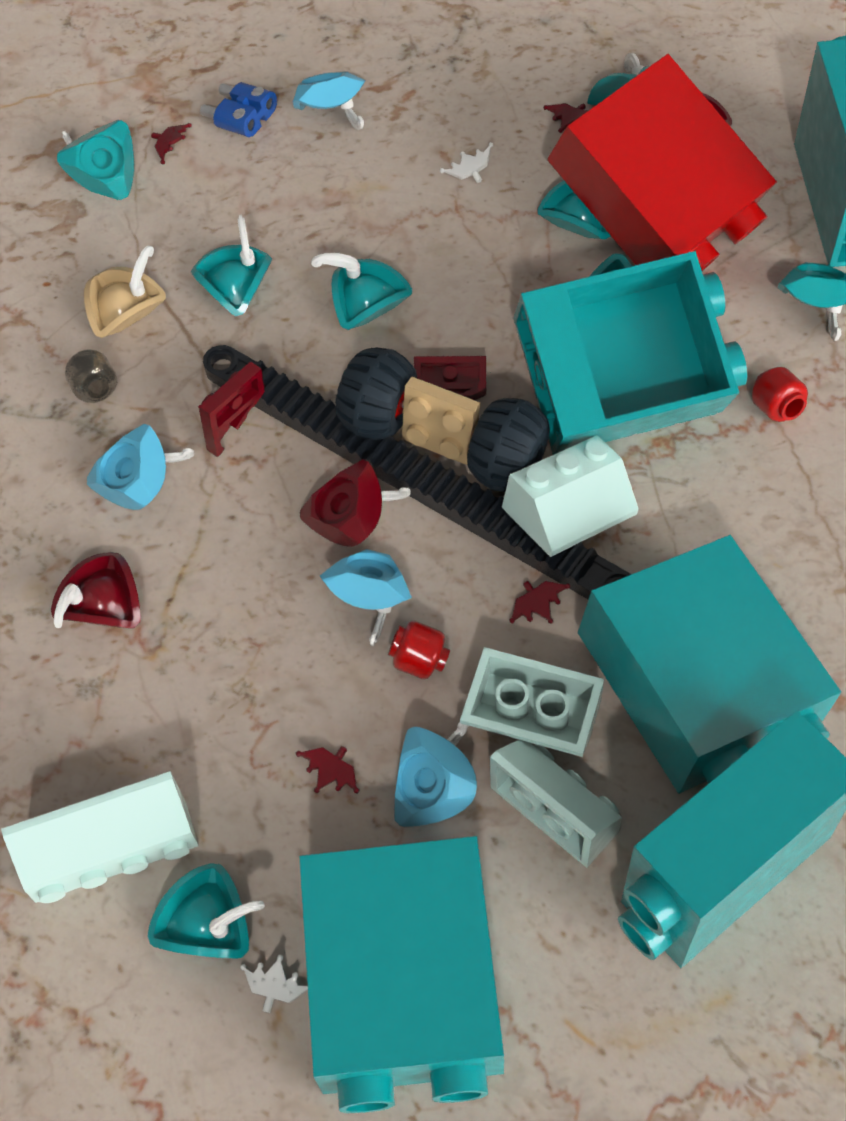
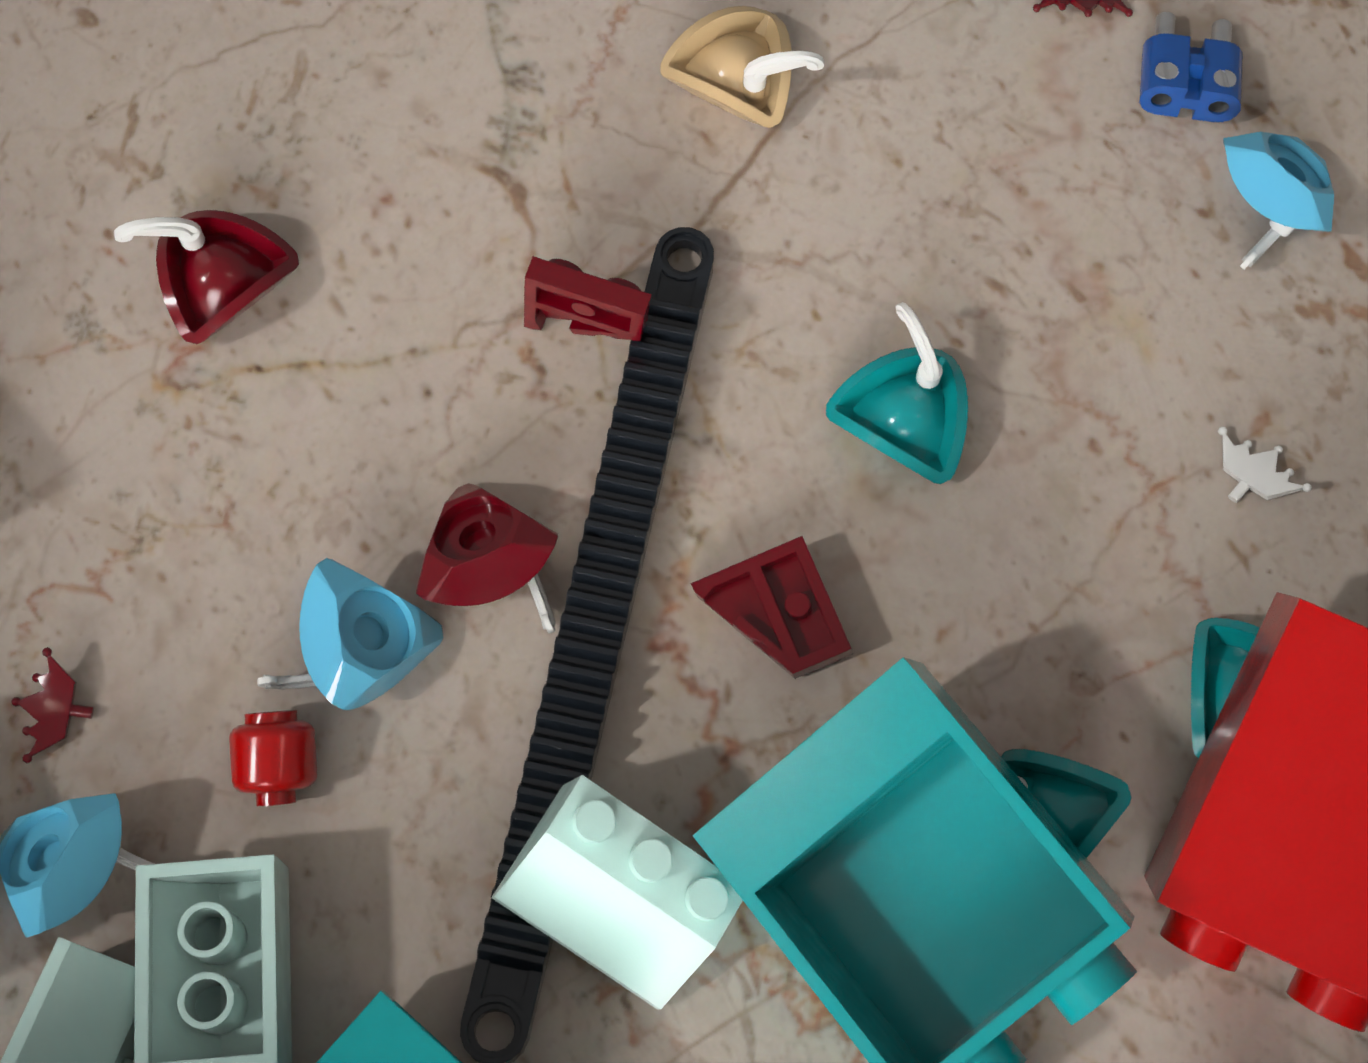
camera: 60 degrees right, 10 degrees up
clear smoke head [65,349,117,403] -> none
medium azure hat [87,424,194,510] -> none
teal hat [191,215,272,316] -> none
black plate [335,347,550,492] -> none
dark red piece [509,581,571,624] -> none

